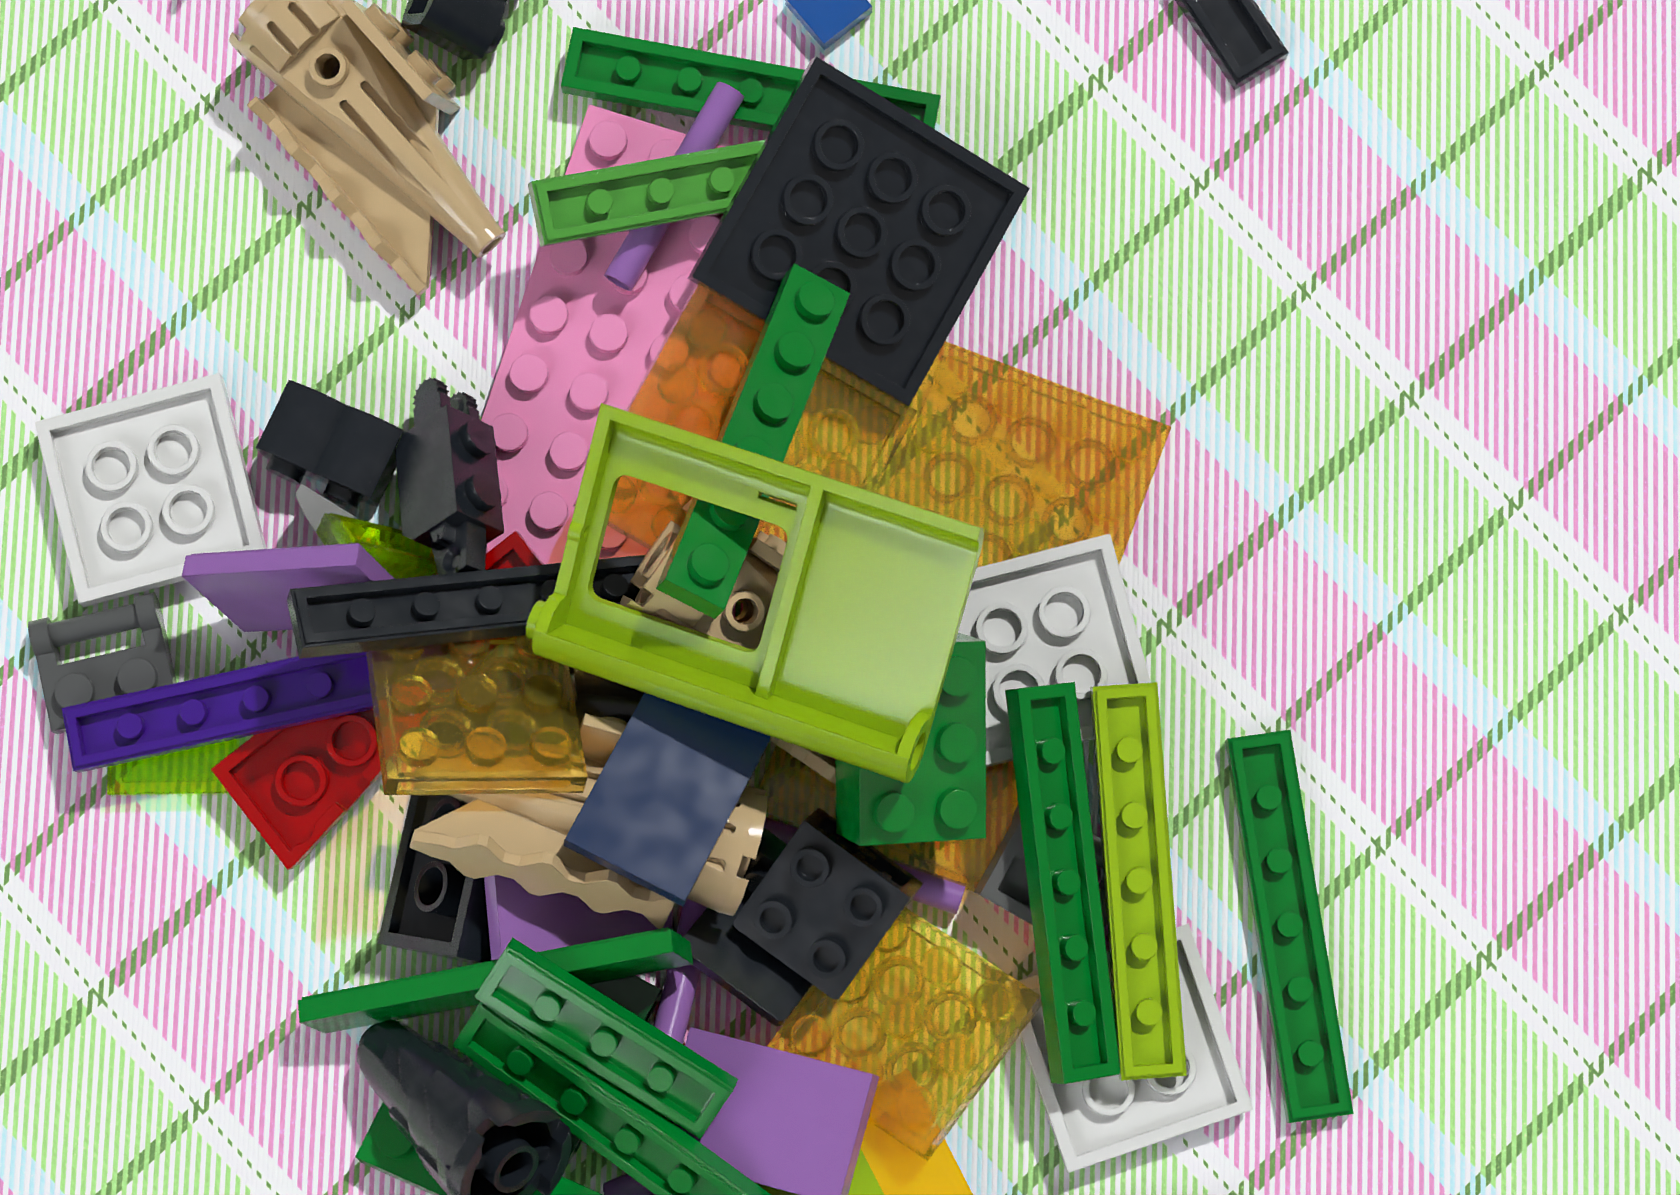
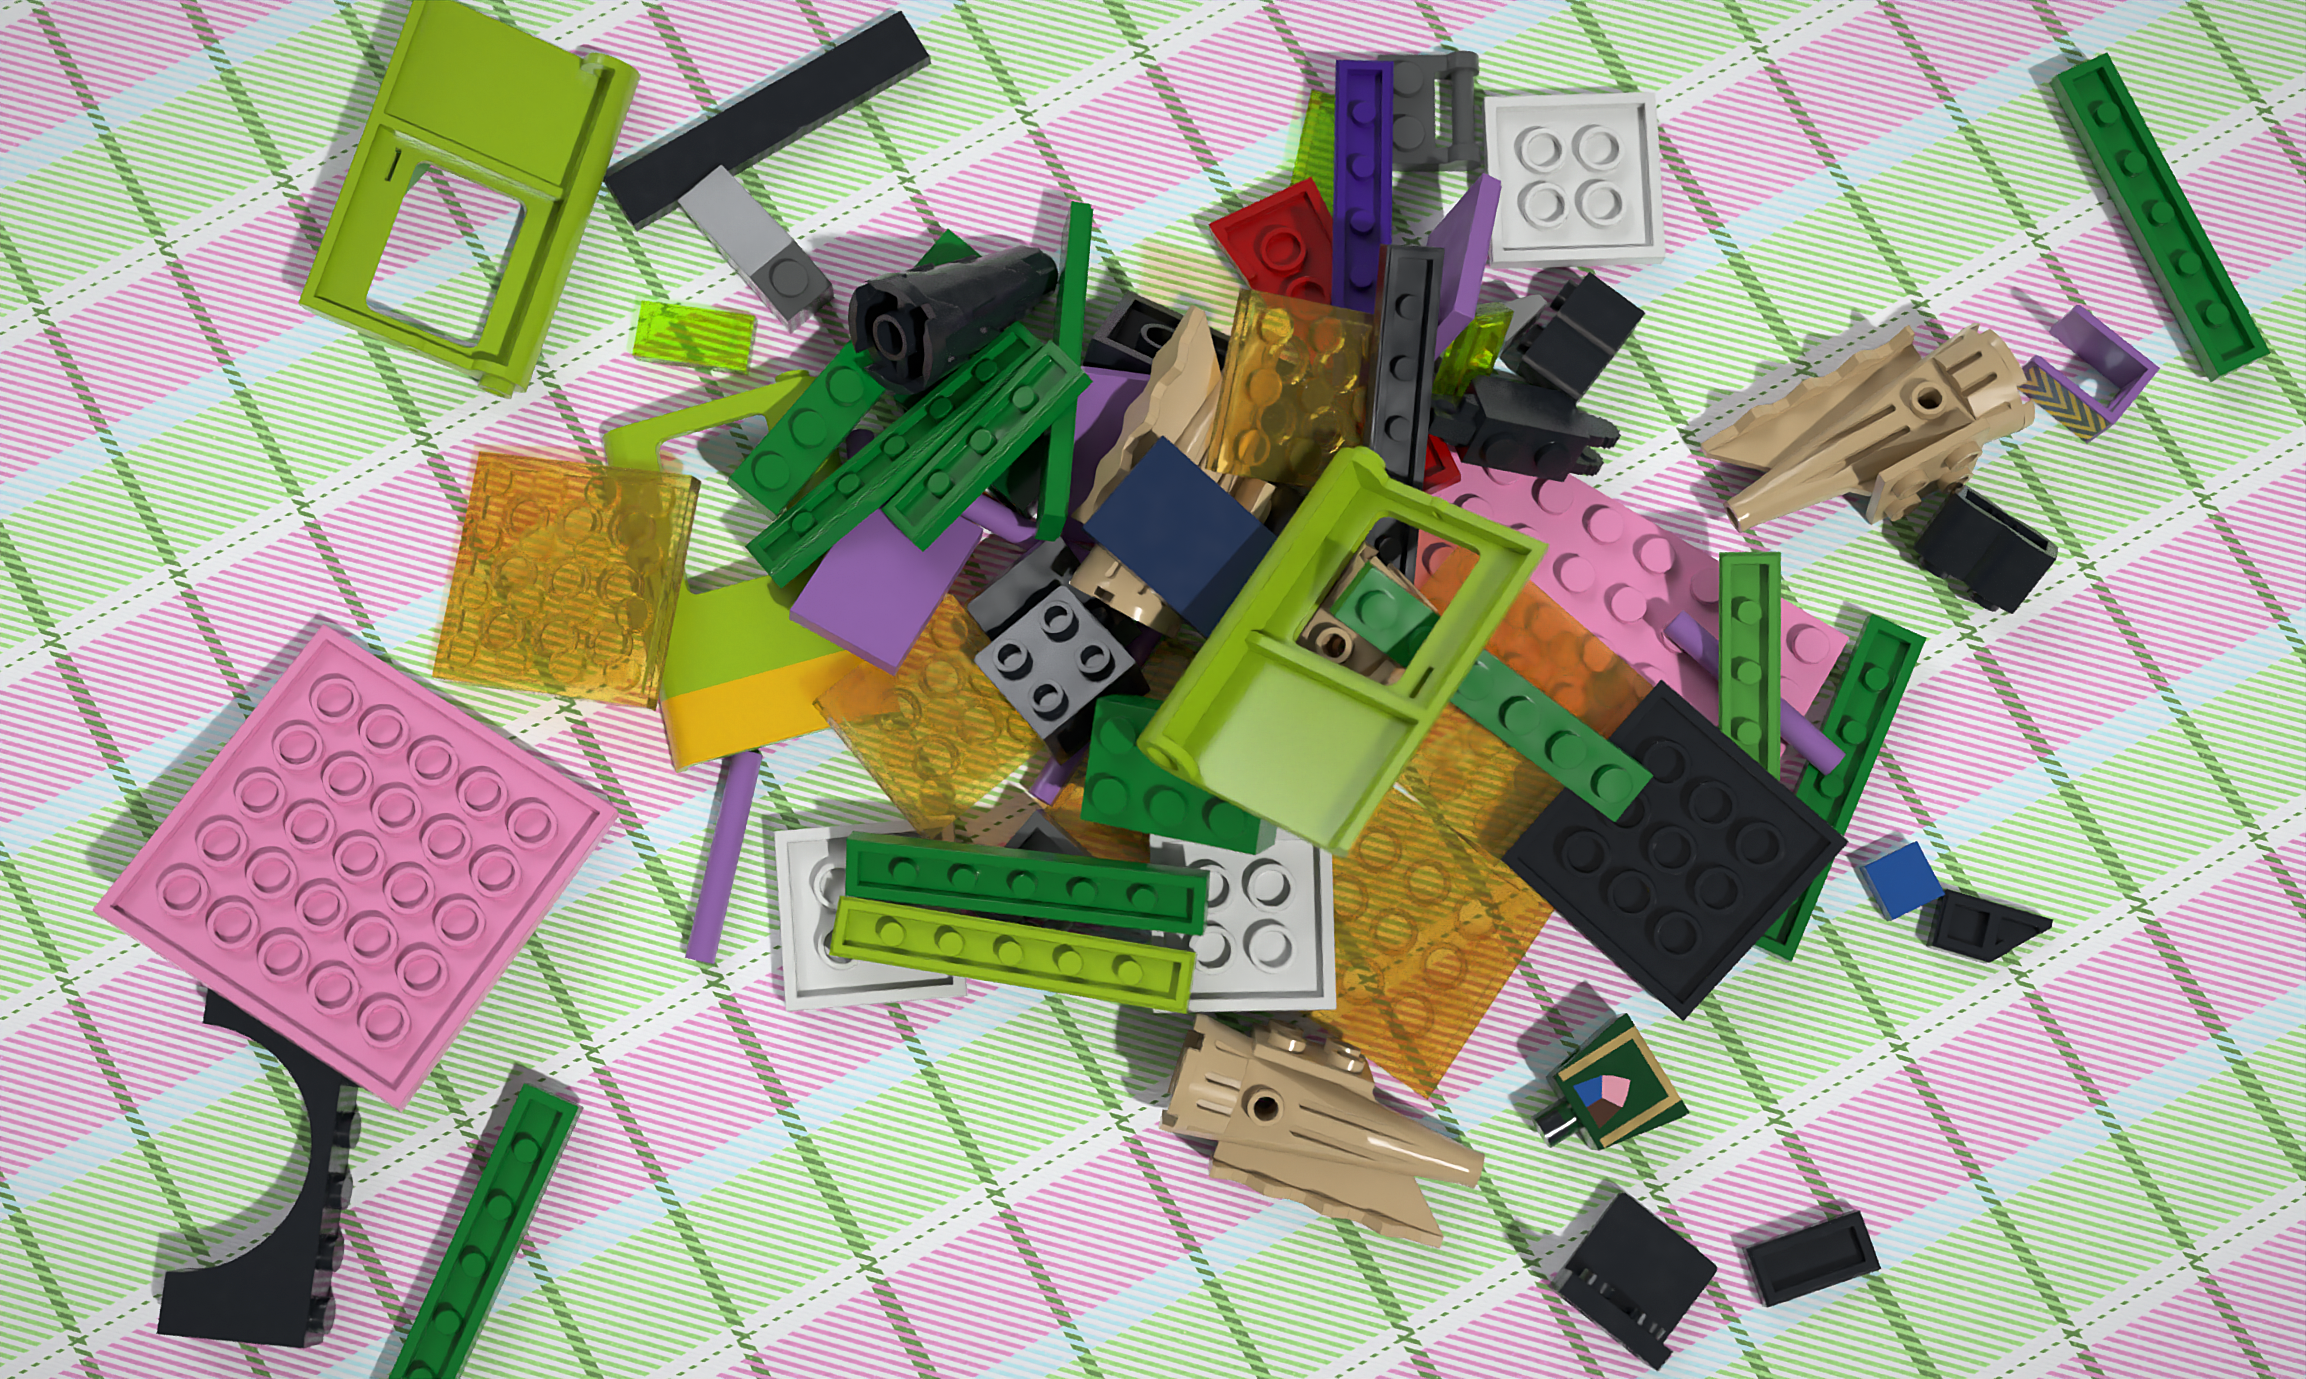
camera: 105 degrees right, 0 degrees up
green tile [1225,730,1354,1123] -> none
none -> tan piece [1158,1012,1485,1249]
none -> dark green torso [1531,1013,1690,1151]
none -> black bracket [1547,1193,1717,1372]

